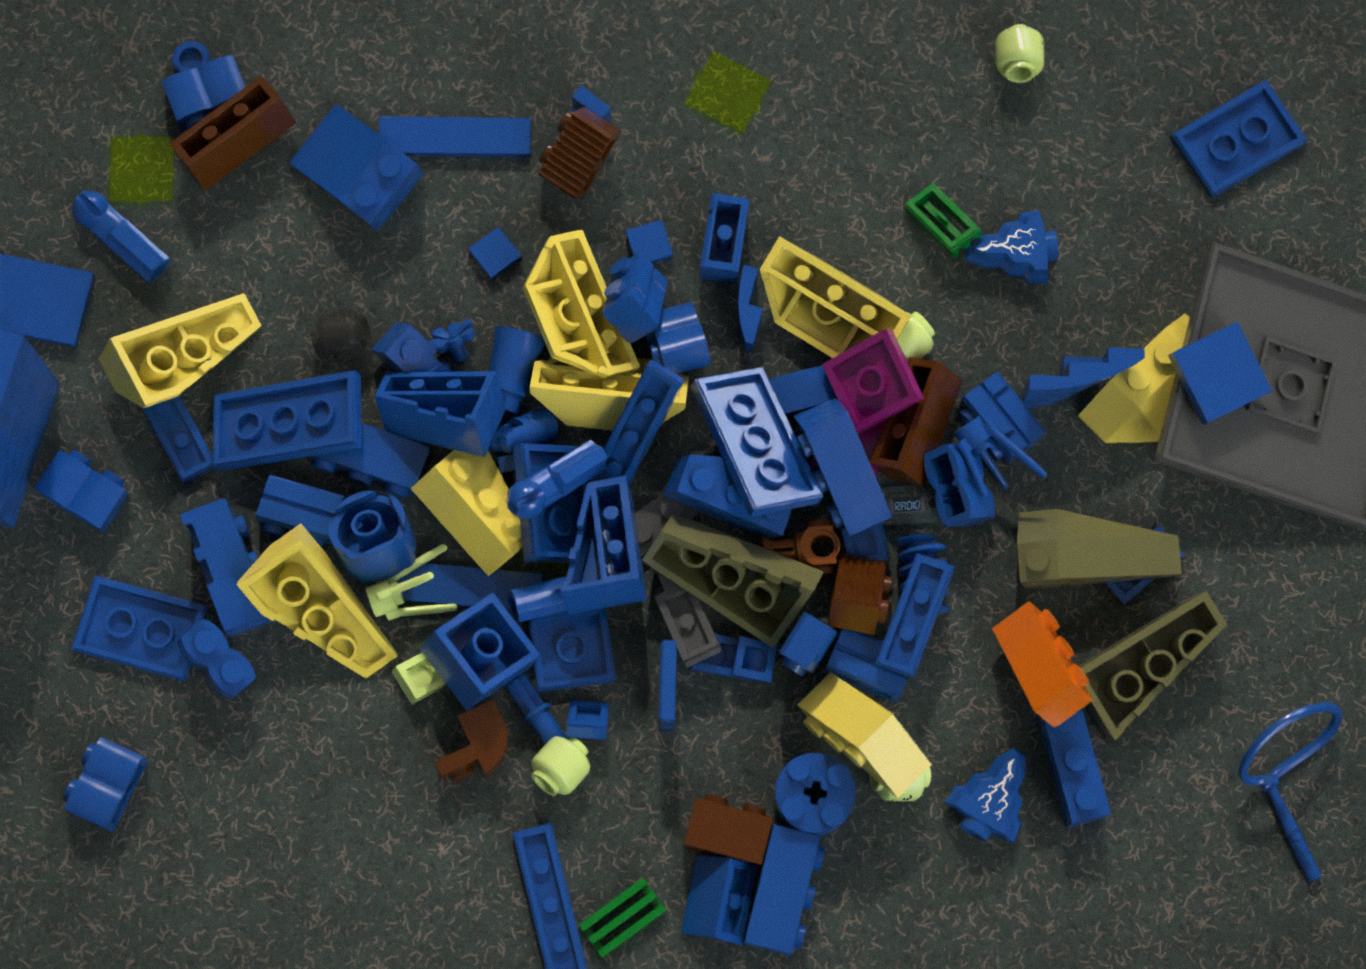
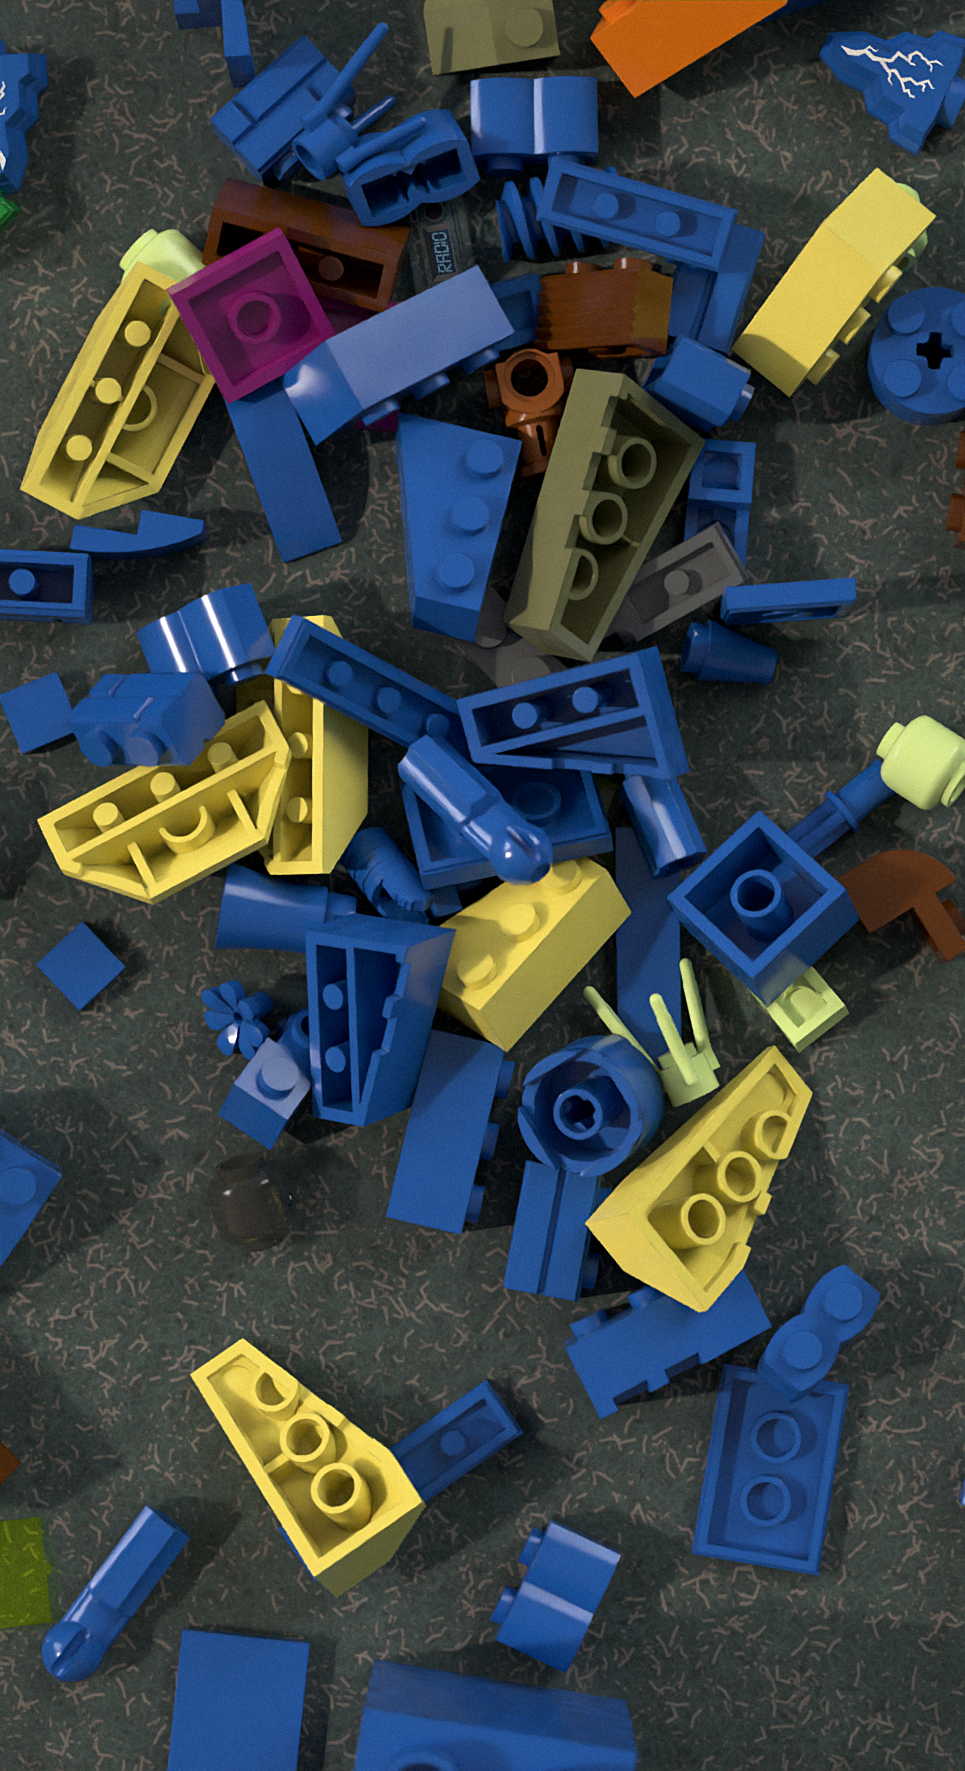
camera: 90 degrees left, 10 degrees up
blue tile [213,370,362,472] -> none
blue tile [529,608,616,693] -> none
blue tile [566,700,609,740] -> none
blue tile [691,367,823,517] -> none
none -> blue brick [470,76,598,177]
none -> blue cone [679,619,777,685]

